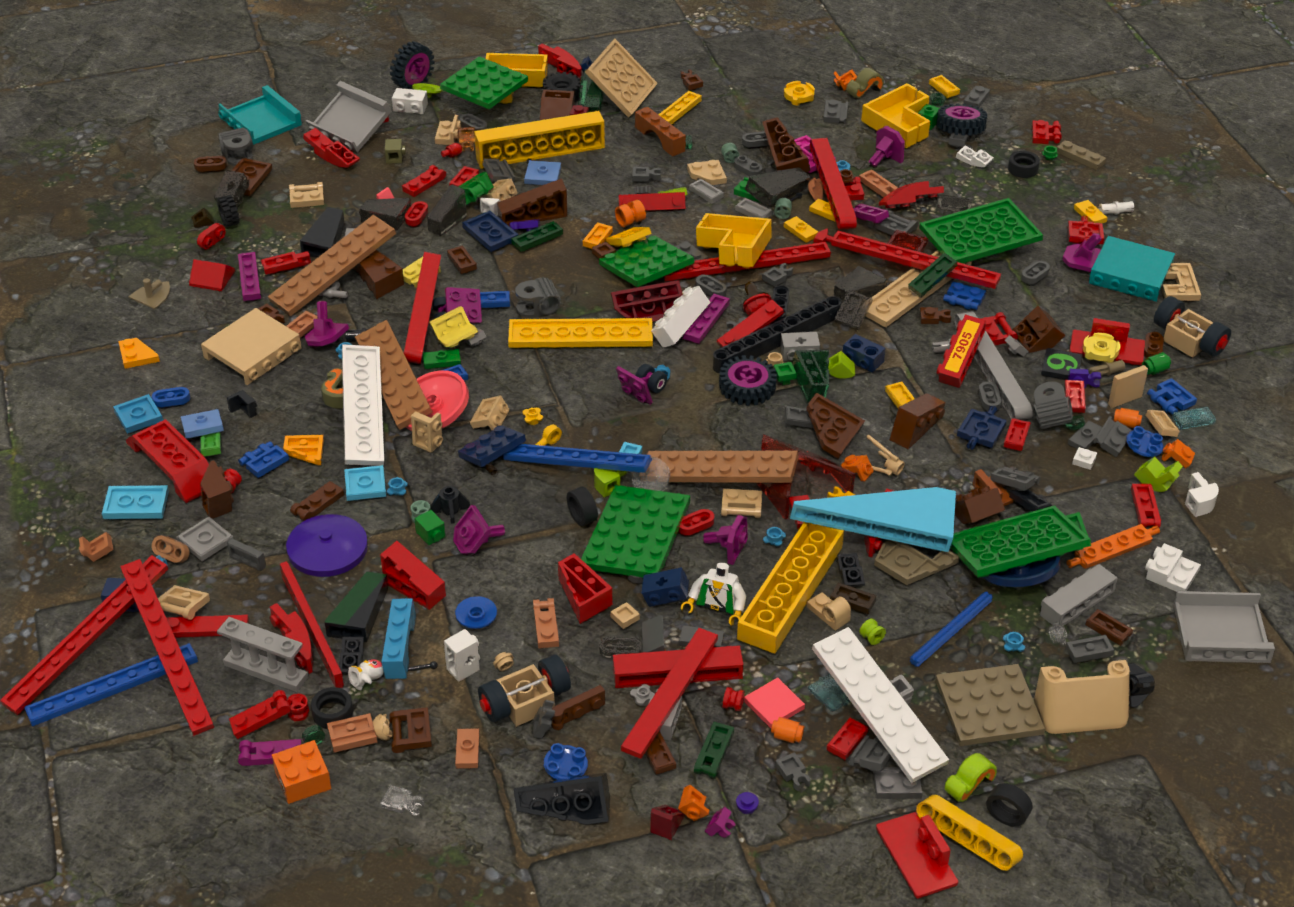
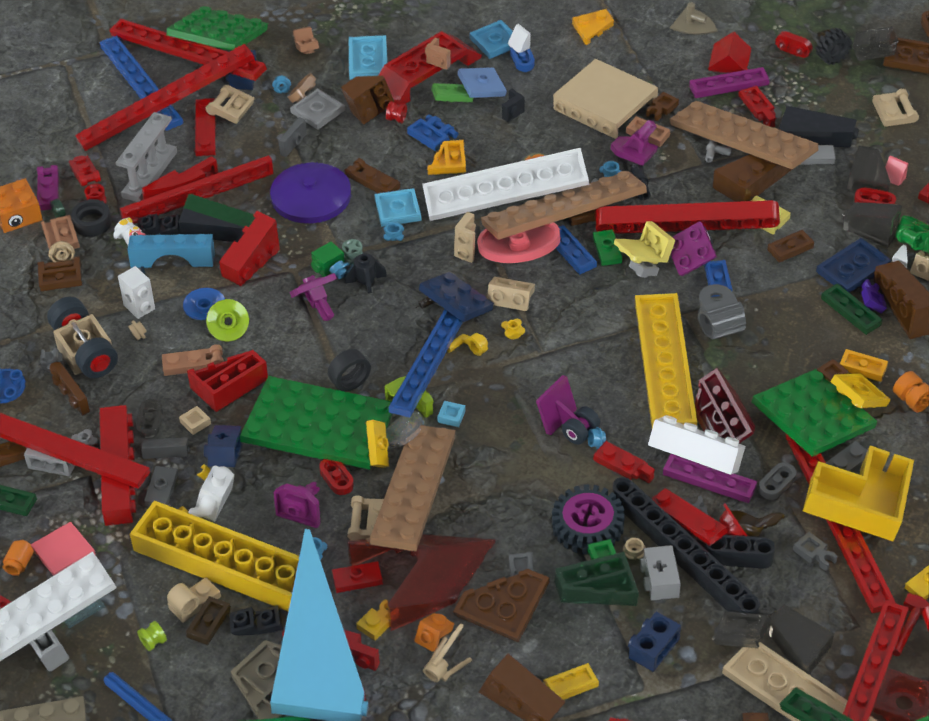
camera: 90 degrees right, 5 degrees up
nougat plate [455,729,480,768] -> none
red wheel [722,687,745,712] -> none
lime brick [827,351,855,379] -> none
none -> green plate [167,6,268,51]
none -> lime dish [206,299,249,342]
none -> dark azure plate [329,260,350,279]
none -> yellow plate [366,420,389,468]
none -> nougat bracket [425,38,451,70]
none -> white slope [508,24,530,53]
none -> red hinge [593,441,655,483]

